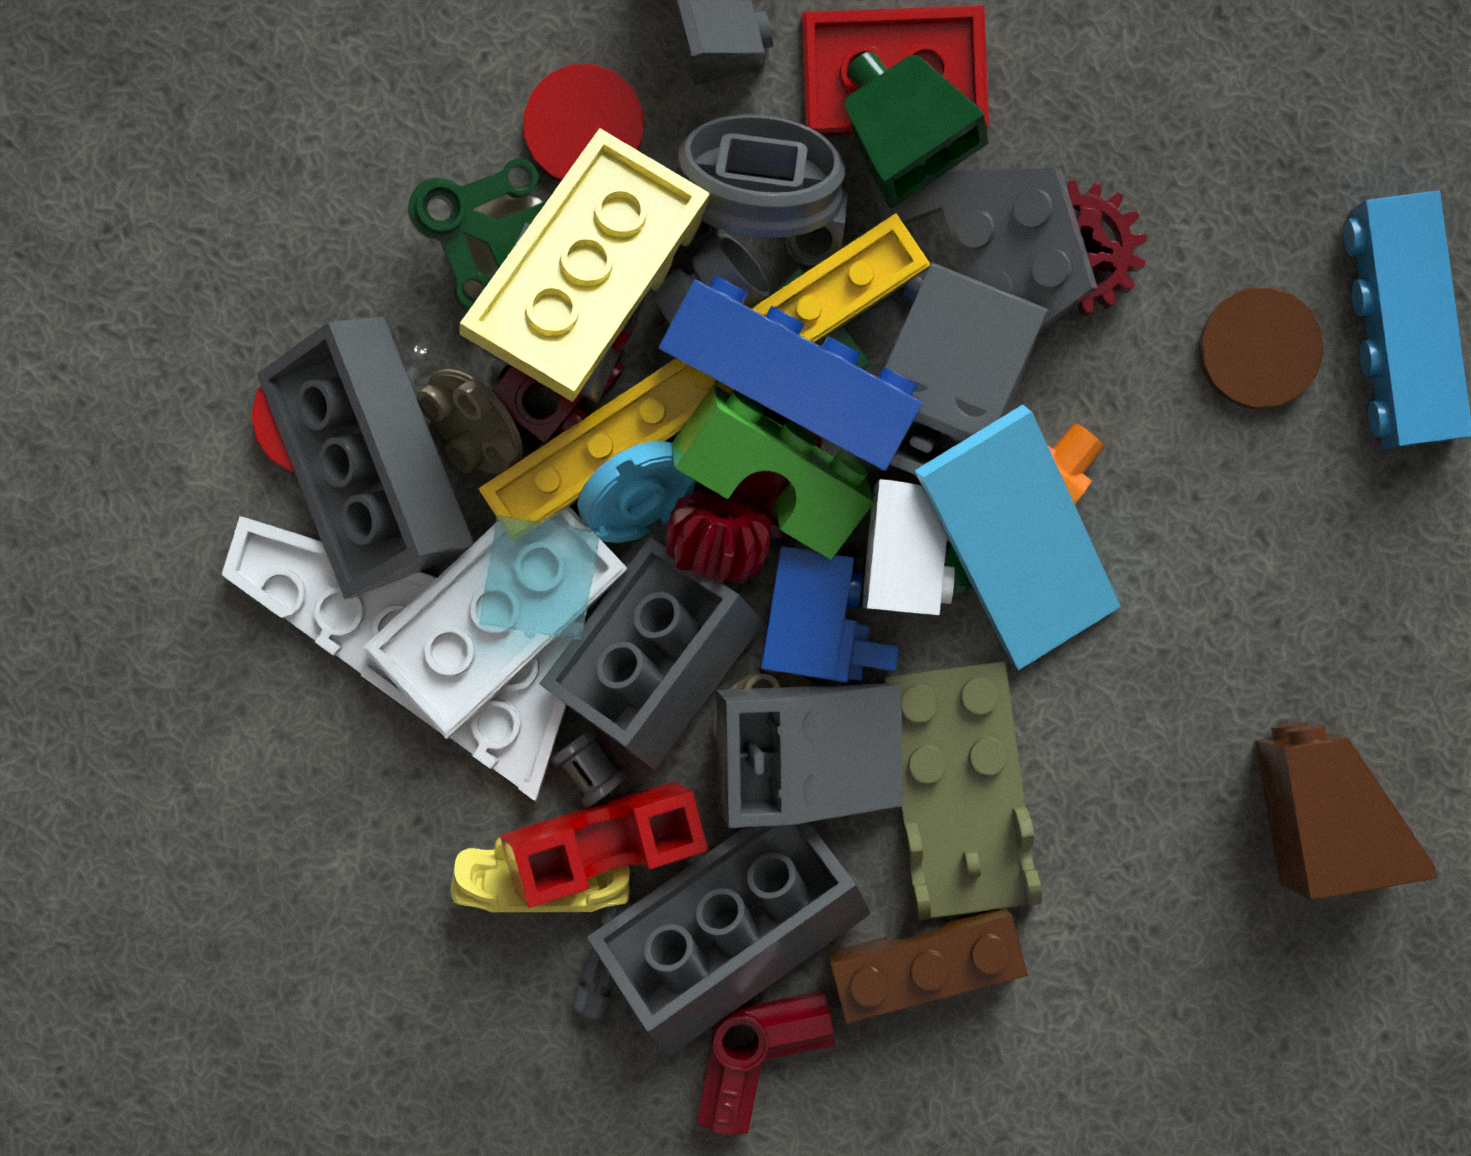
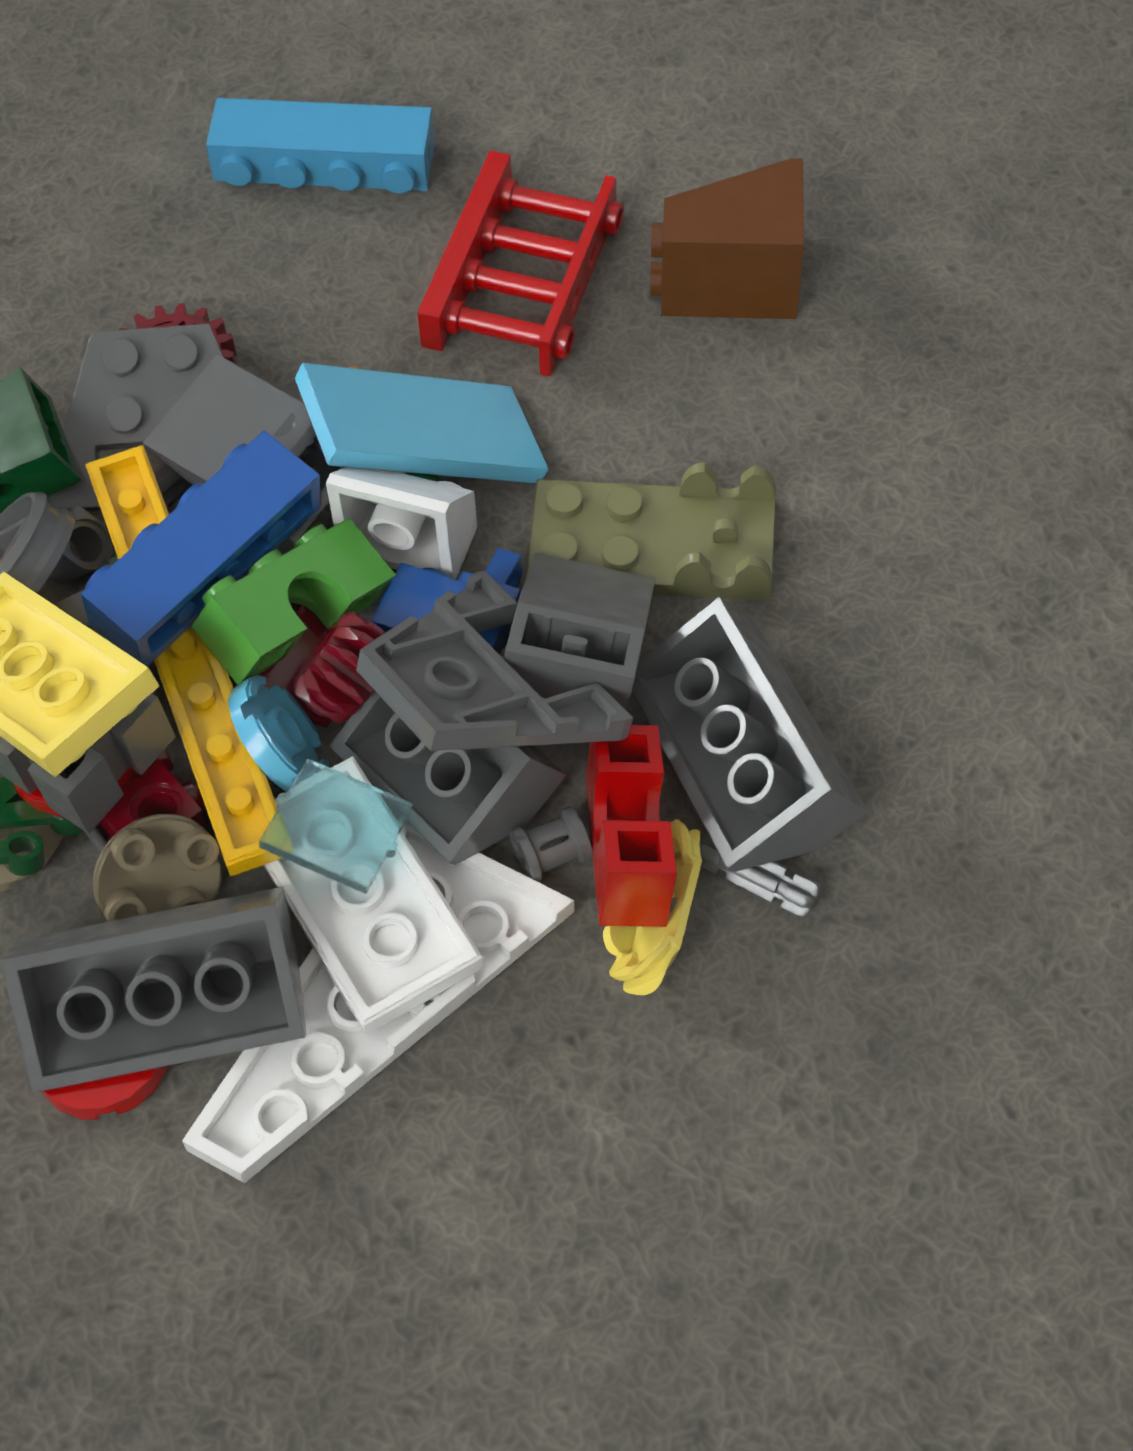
camera: 75 degrees left, 30 degrees down
dark red piece [695,990,836,1136] -> none
reddish brown arch [828,908,1028,1024] -> none
reddish brown tile [1198,287,1323,409] -> none
none -> dark grey wing [356,570,633,751]
none -> red fence [417,150,624,377]

